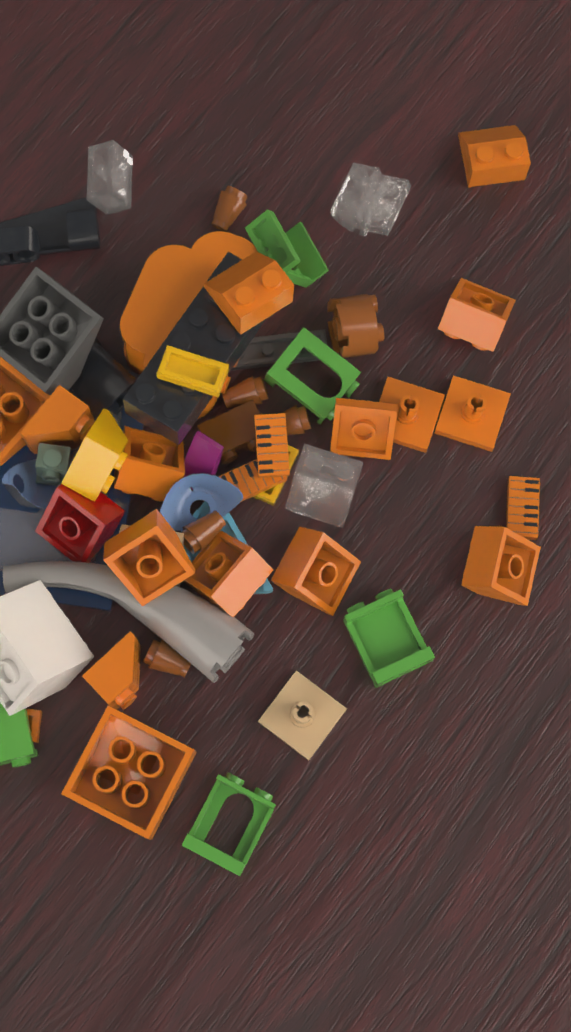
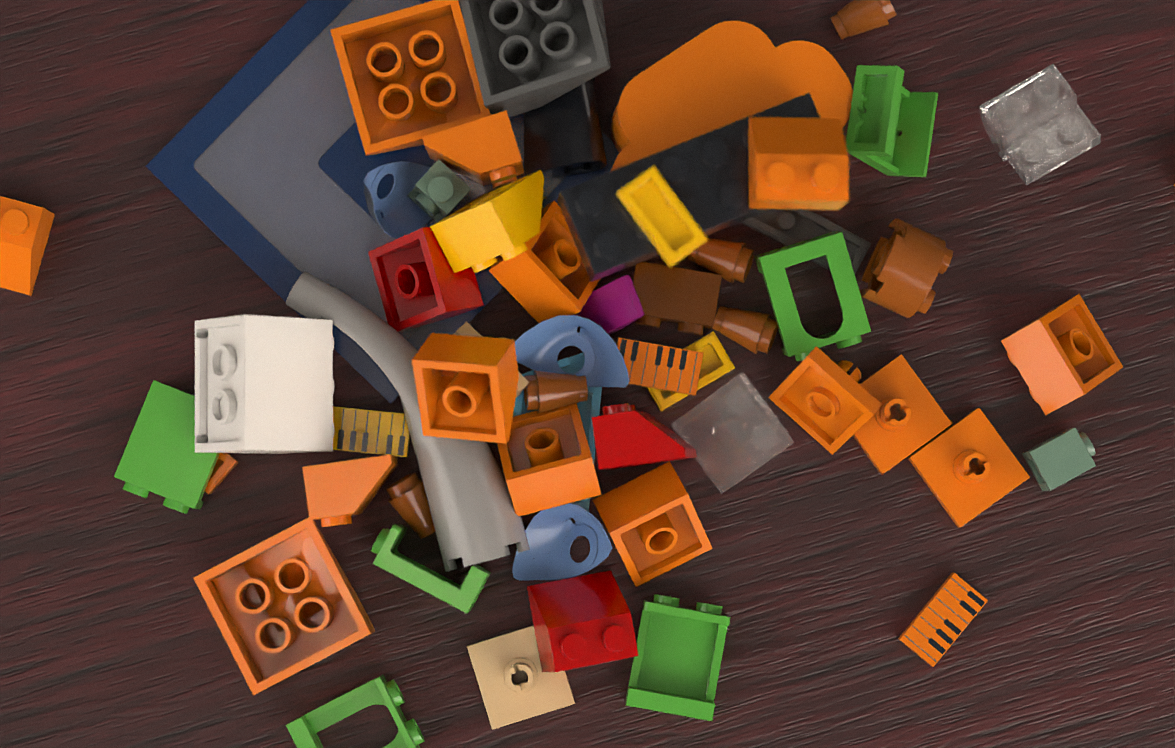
camera: 35 degrees right, 10 degrees up
orange tile [254,413,290,478] -> none
orange slope [461,526,541,606] -> none
none -> yellow tile [333,406,410,458]
none -> bright green panel [371,524,491,613]
none -> medium blue piece [512,503,612,581]
none -> red slope [527,570,639,672]
none -> red slope [591,404,697,470]
none -> sand green brick [1022,428,1096,491]

